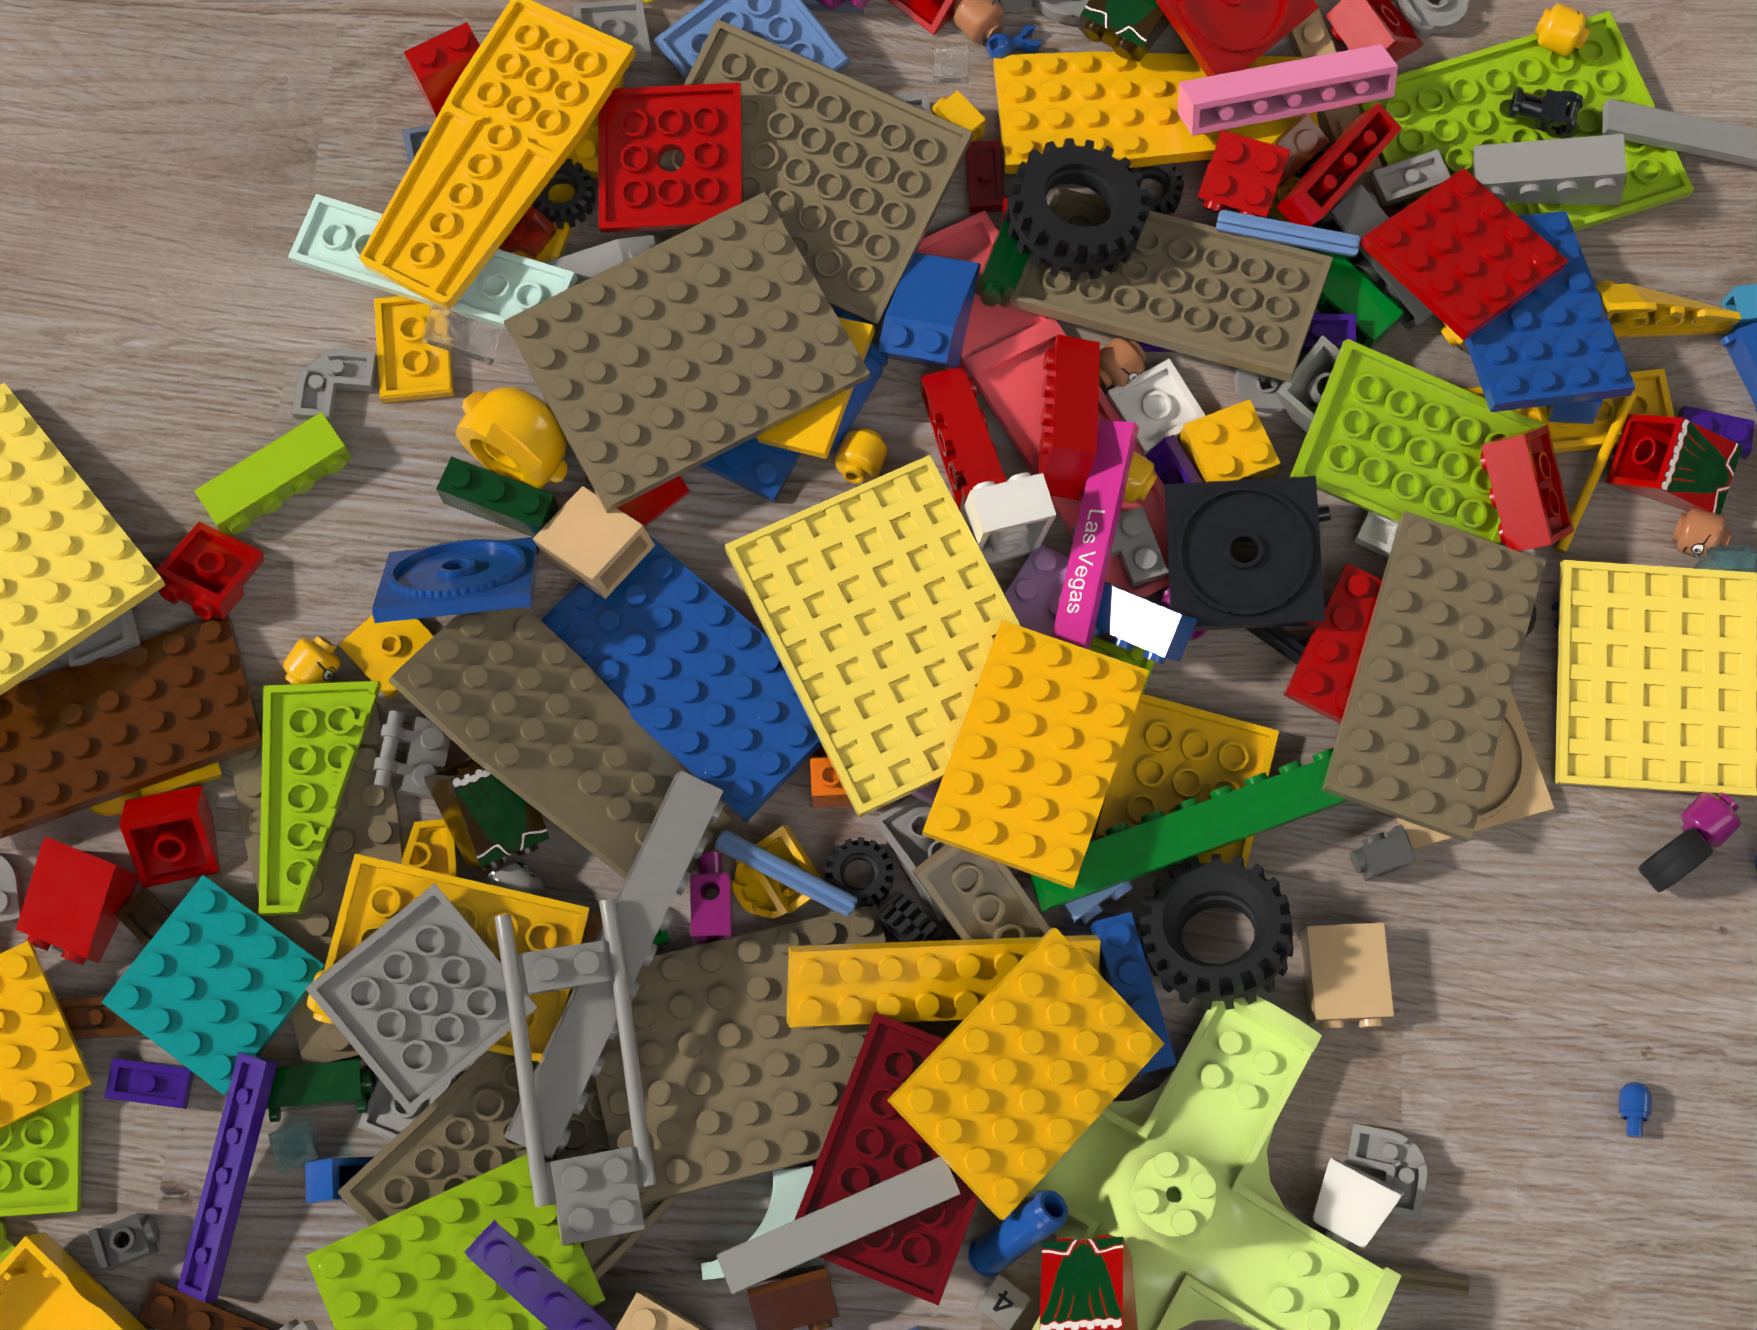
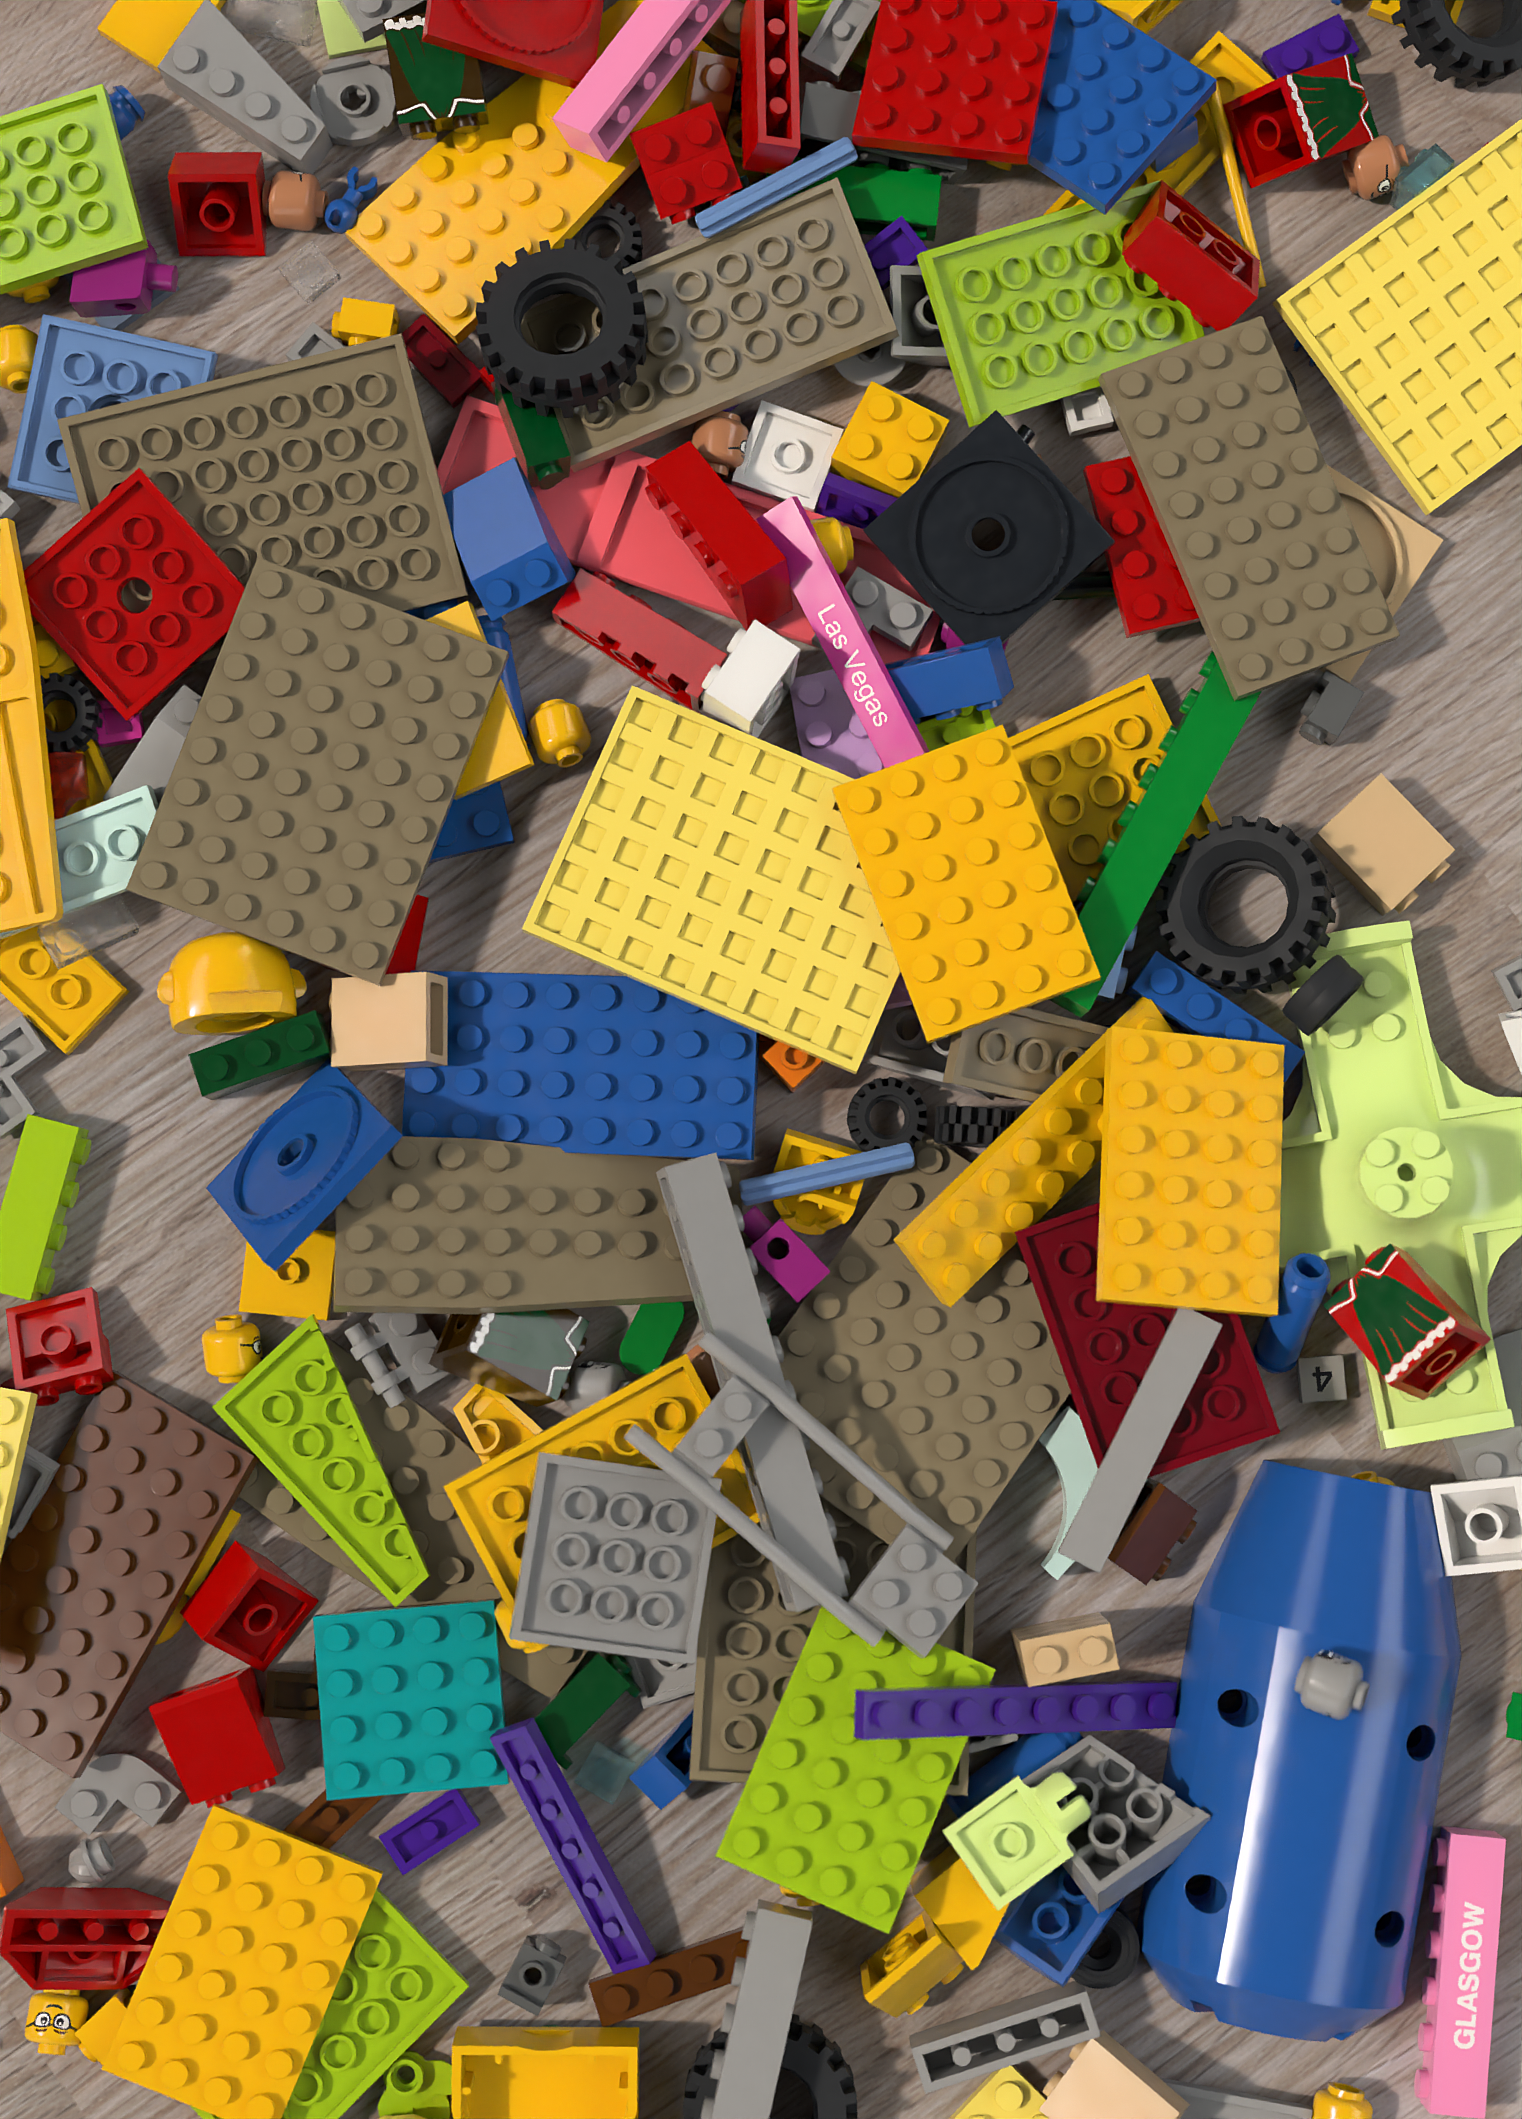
camera: 35 degrees left, 10 degrees up
none -> dark pink plate [96,700,145,748]
none -> green tile [619,1302,685,1375]
none -> black tyre [1282,954,1364,1036]

